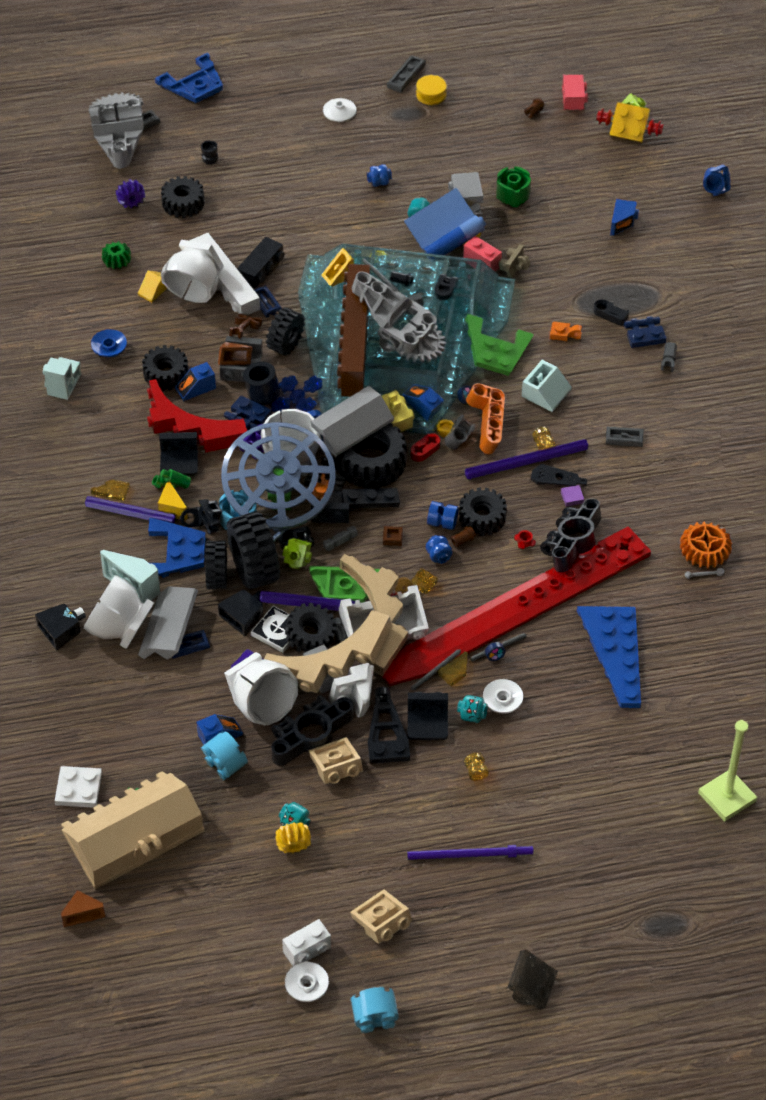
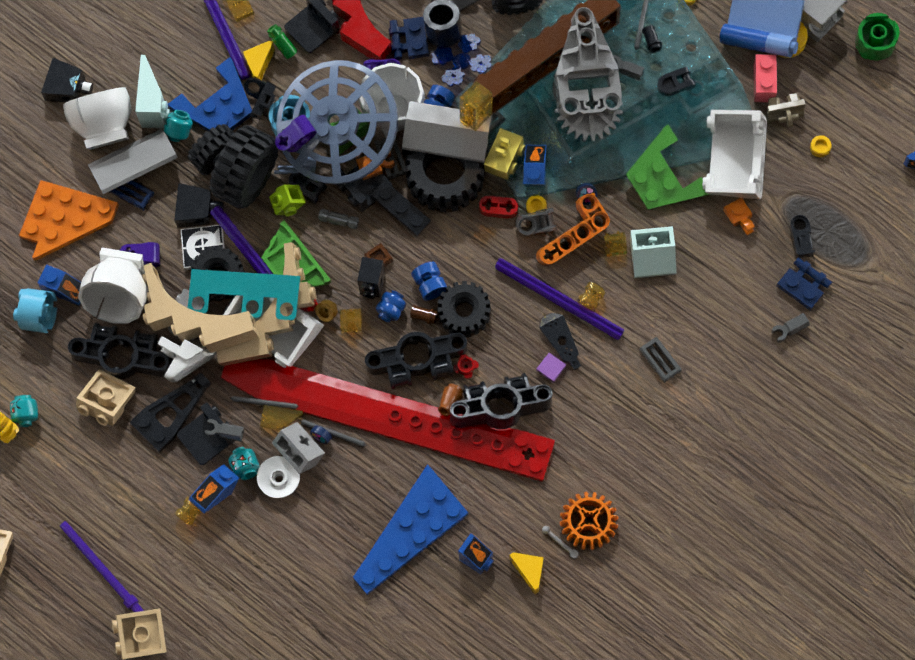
camera: 55 degrees right, 20 degrees up
none -> orange wing [19,180,119,261]
none -> tan plate [112,608,166,659]
none -> teal head [163,110,193,142]
none -> teal piece [187,269,300,320]
none -> slope [189,464,239,513]
none -> dark grey bar [205,419,244,441]
none -> light grey brick [272,422,325,474]
none -> dark purple piece [275,115,317,152]
none -> black brick [357,257,386,299]
none -> black piece [365,332,467,390]
none -> dark orange cone [438,384,463,416]
none -> slope [458,533,494,575]
none -> clear yellow brick [460,81,492,131]
none -> yellow slope [509,552,544,594]
none -> clear yellow tile [604,231,627,257]
none -> white windscreen [702,110,767,199]
none -> yellow tile [810,136,831,157]

